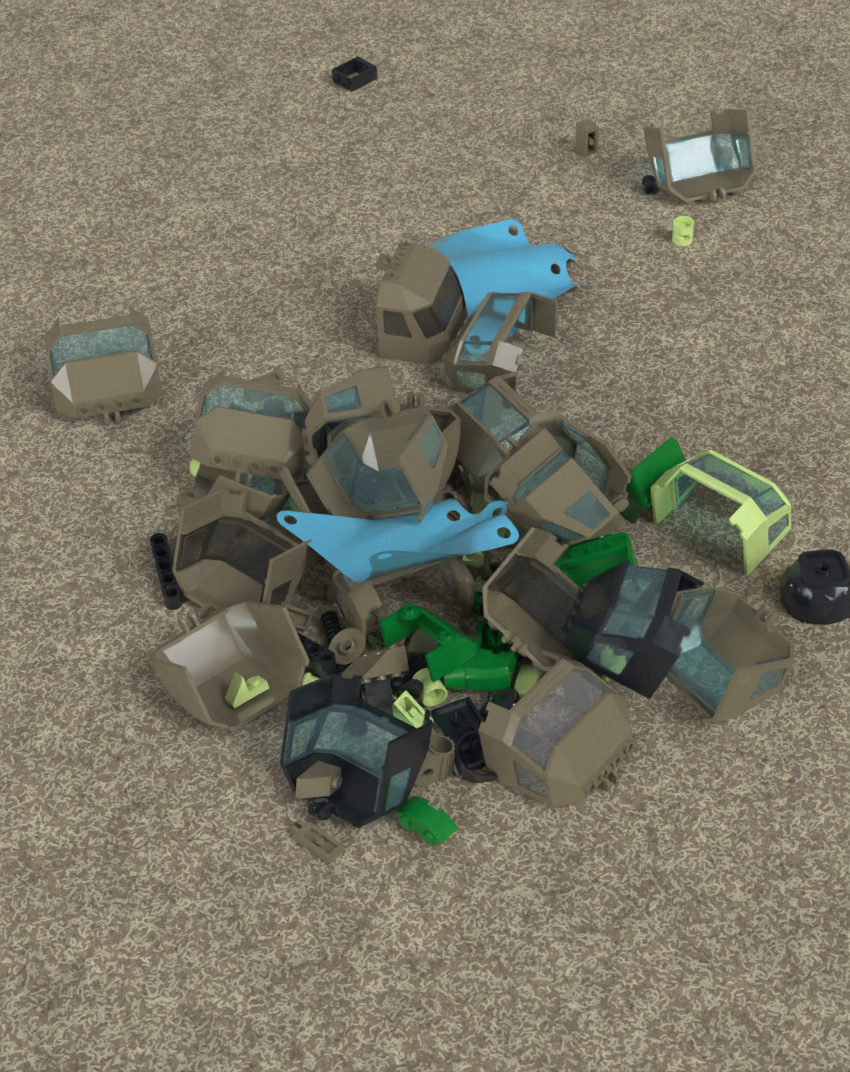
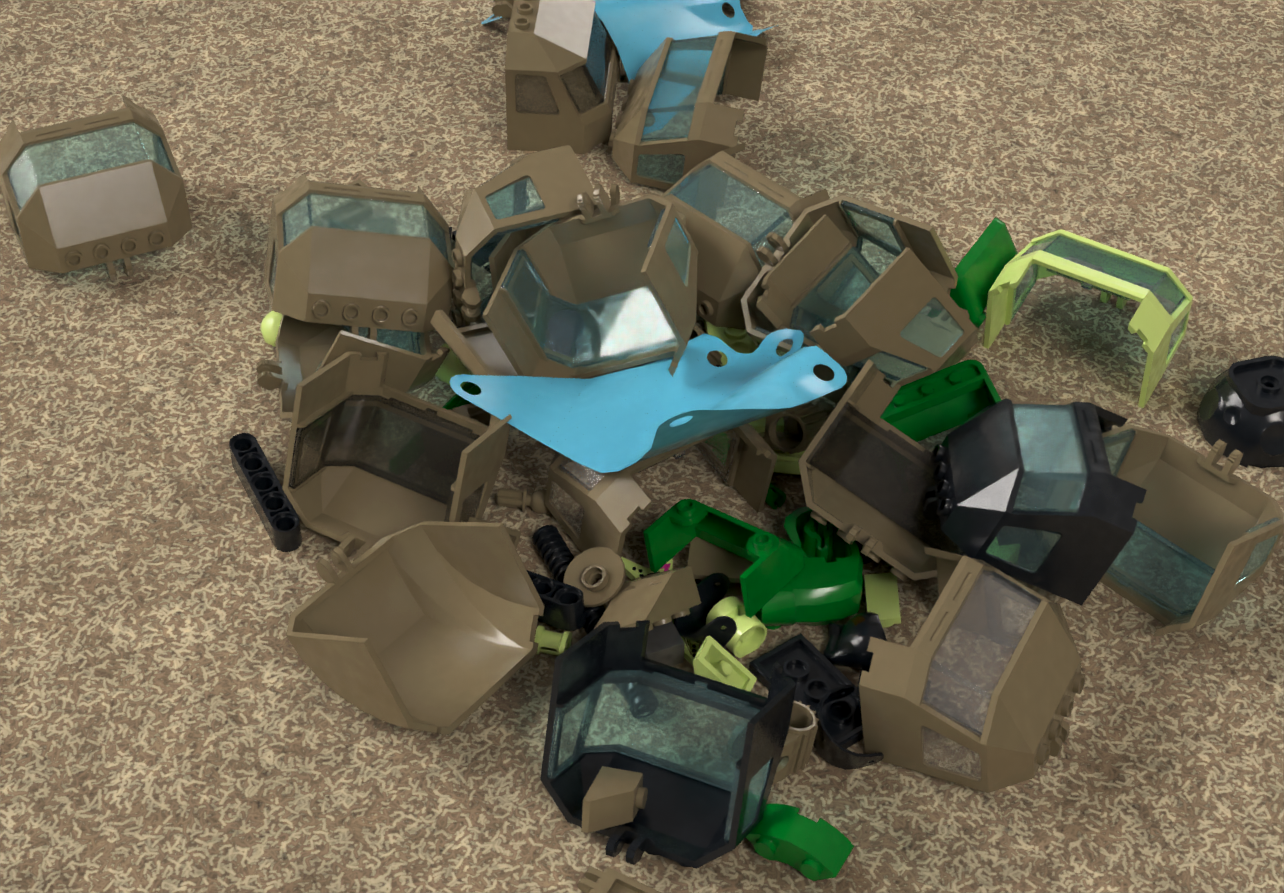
camera: 15 degrees left, 0 degrees up
yellowish green slope [225,672,269,708] -> none

